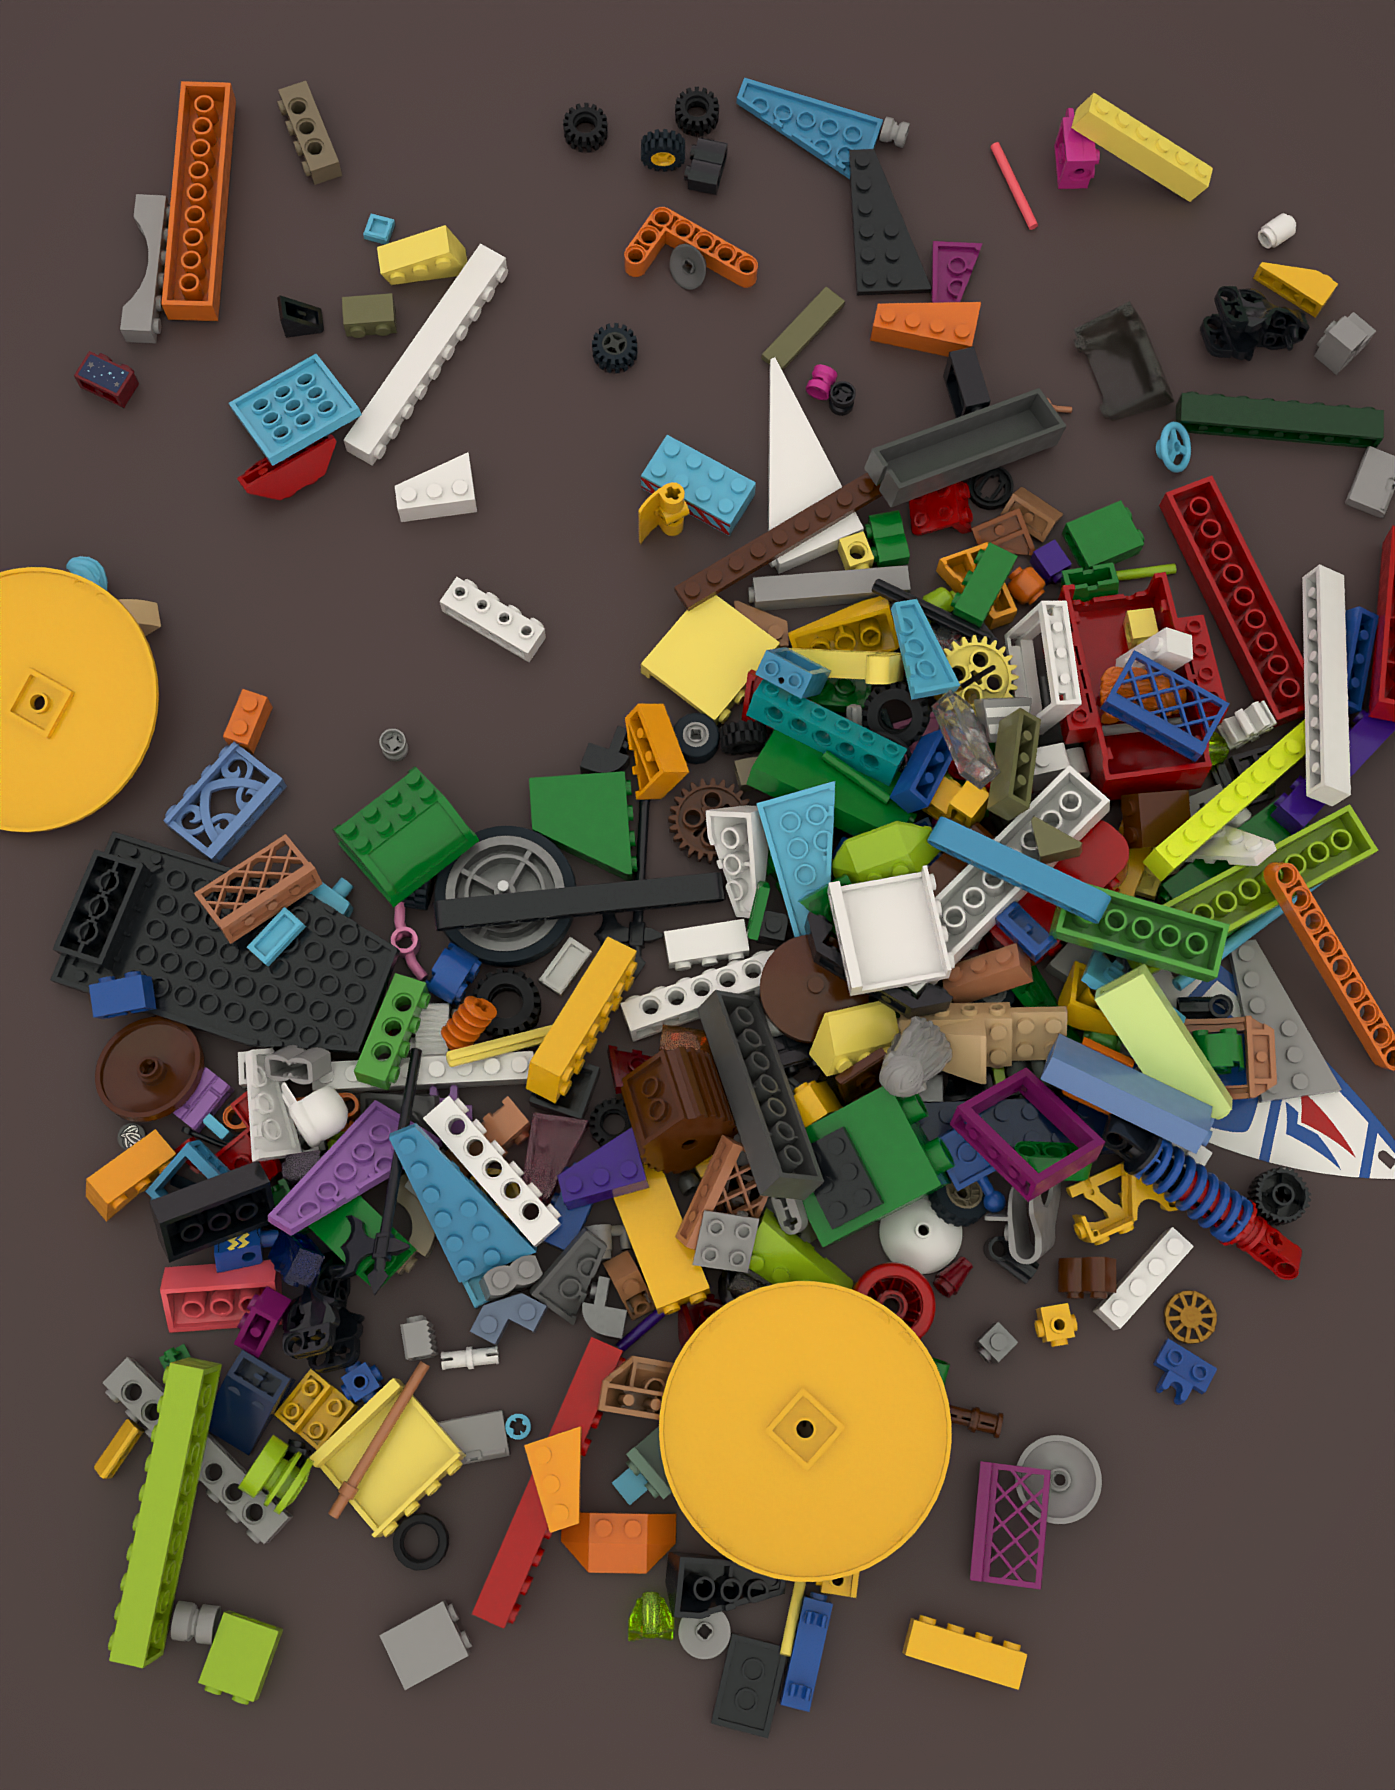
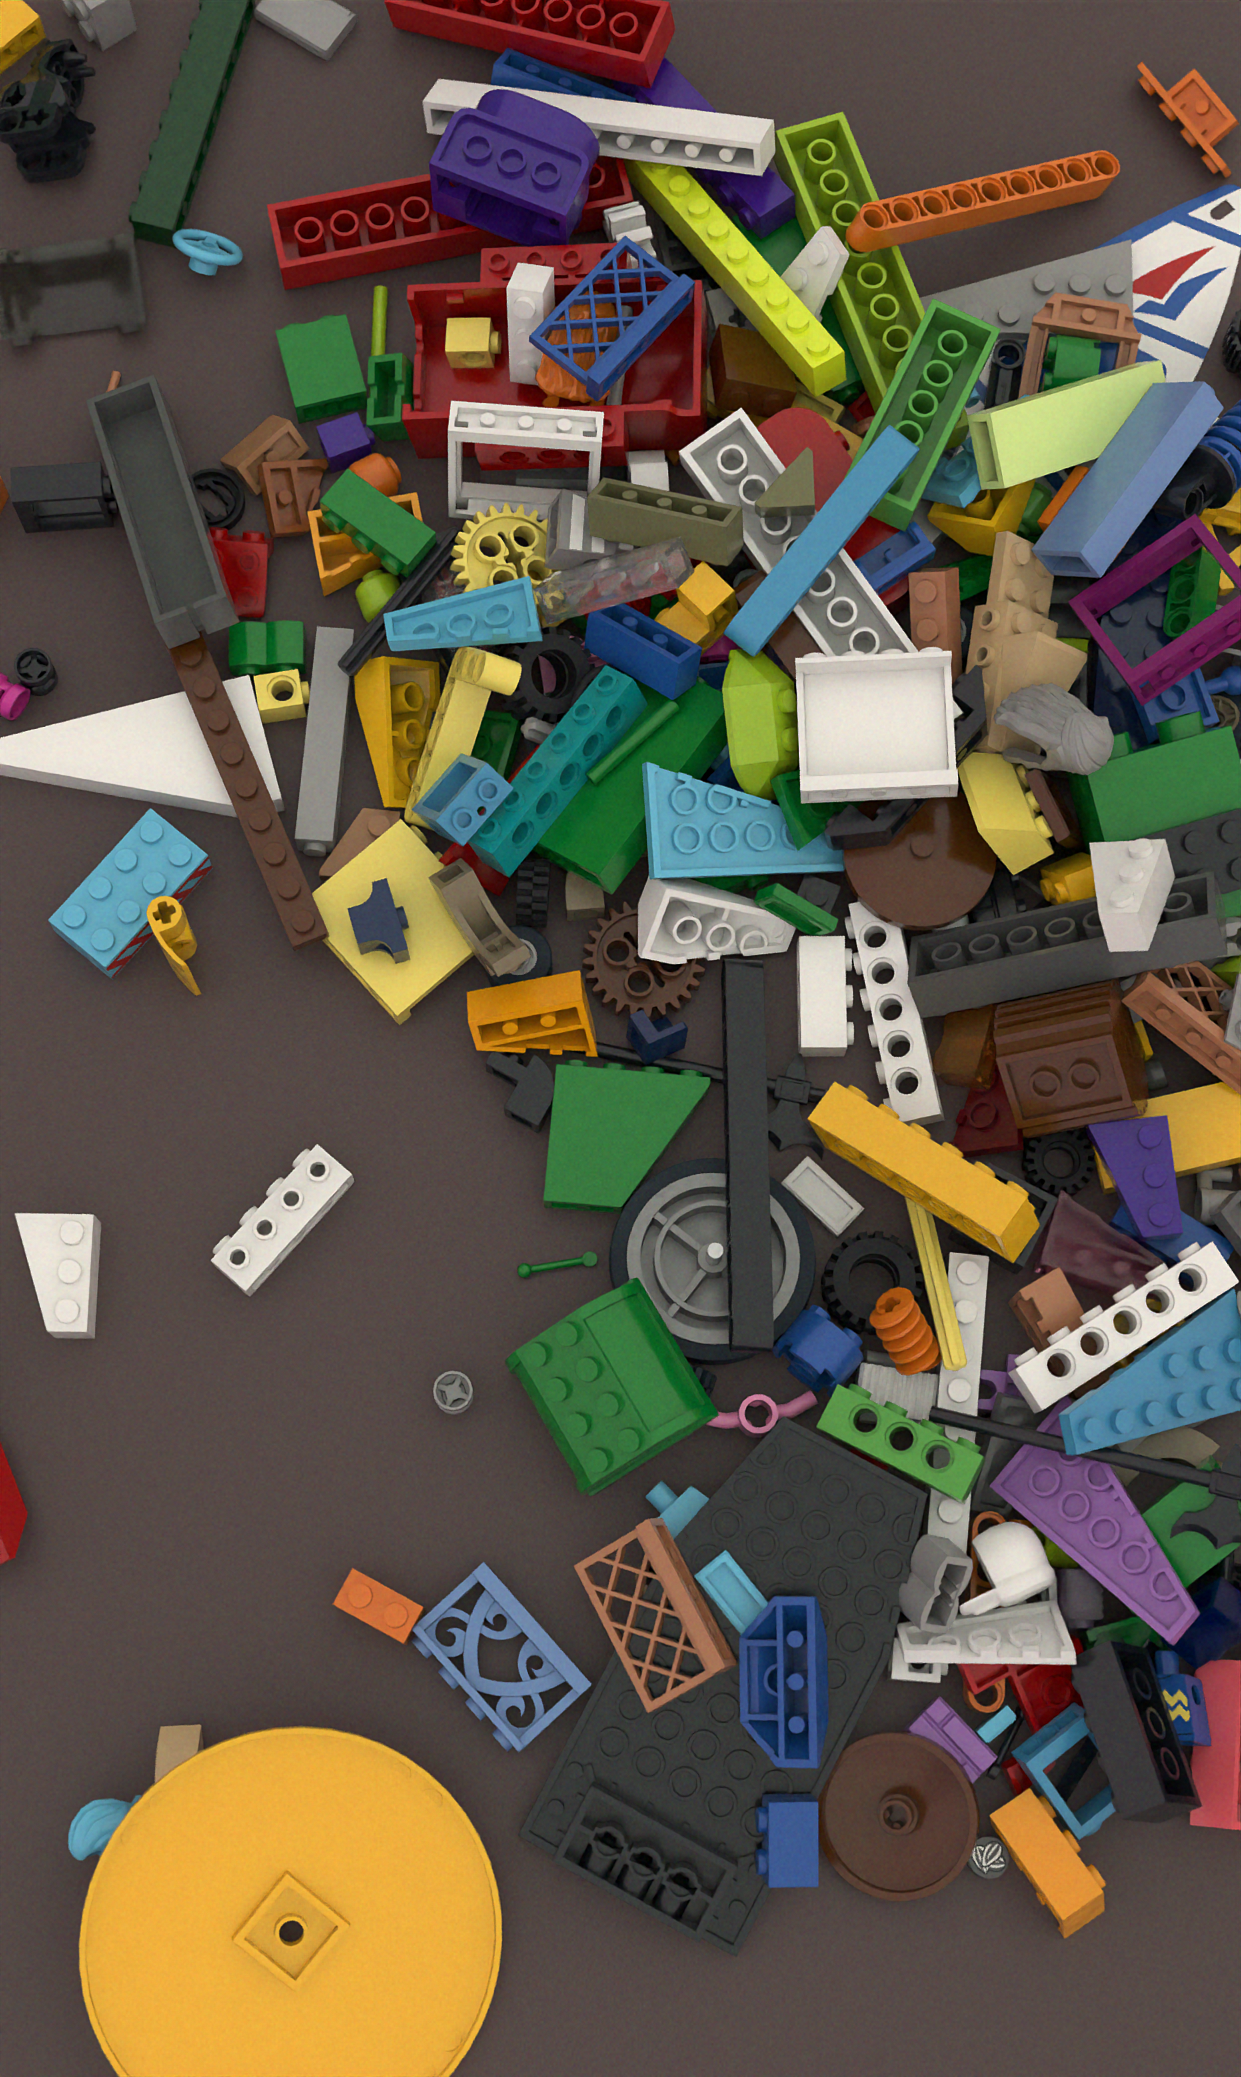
camera: 80 degrees left, 0 degrees up
none -> dark blue brick [347,878,410,964]
none -> dark tan arch [428,858,531,977]
none -> dark purple brick [429,89,600,247]
none -> green hinge [517,1251,598,1278]
none -> dark blue panel [626,1010,688,1065]
none -> blue wedge [739,1596,829,1768]
none -> white wedge [1089,838,1175,952]

